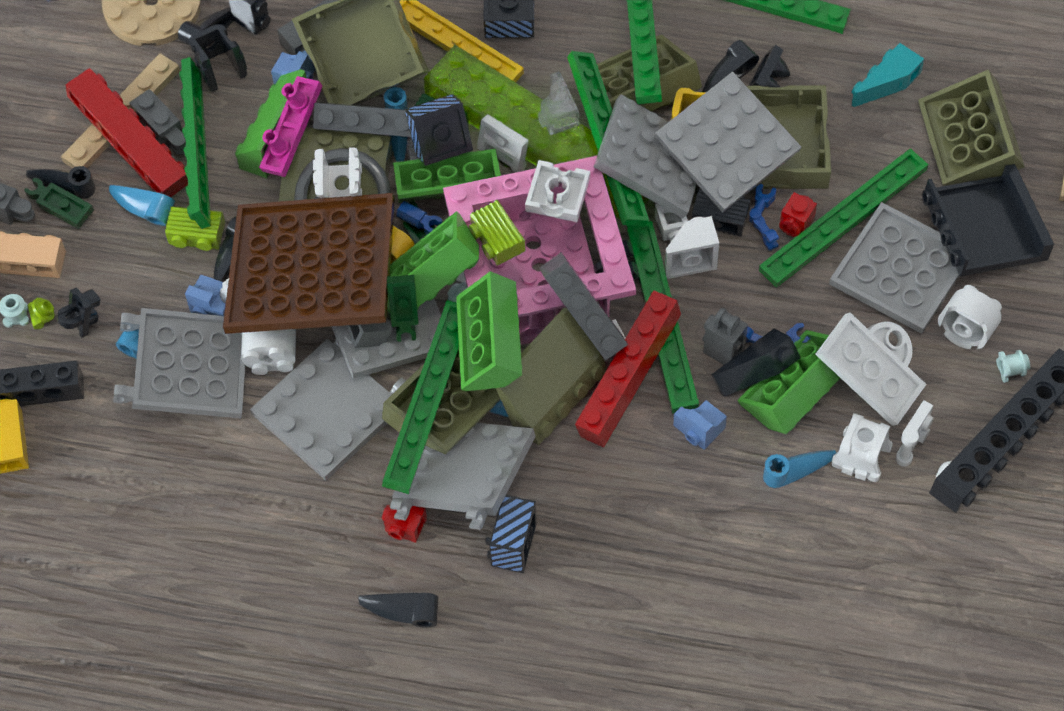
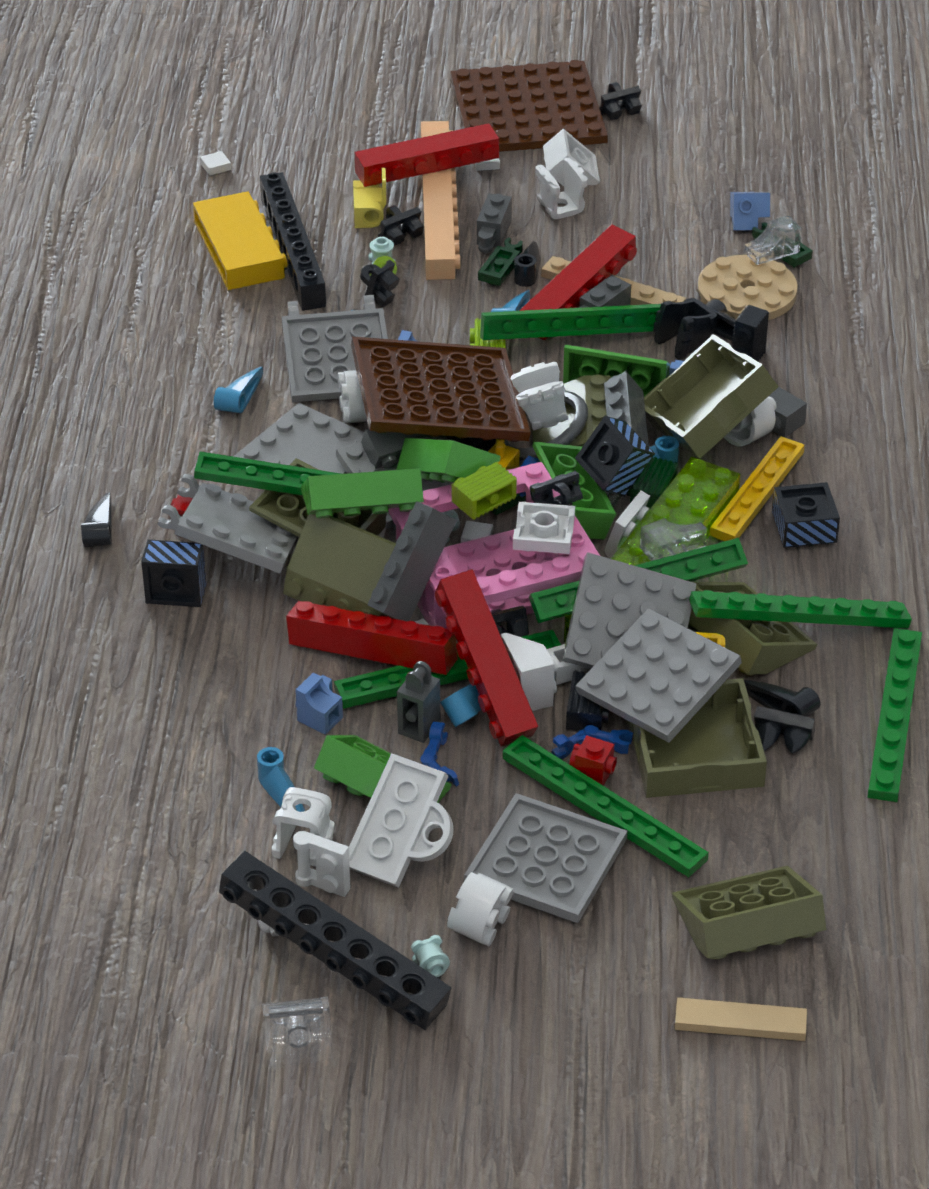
camera: 80 degrees right, 20 degrees down
dark pink plate [259,76,323,177] -> none
dark green plate [387,275,419,342] -> none
black slope [711,328,801,397] -> none
teal slope [851,43,924,107] -> none
black panel [922,164,1054,276] -> none
none -> dark azure piece [214,367,263,413]
none -> red brick [435,569,539,747]
none -> dark azure piece [440,684,481,727]
none -> black hips [529,471,583,506]

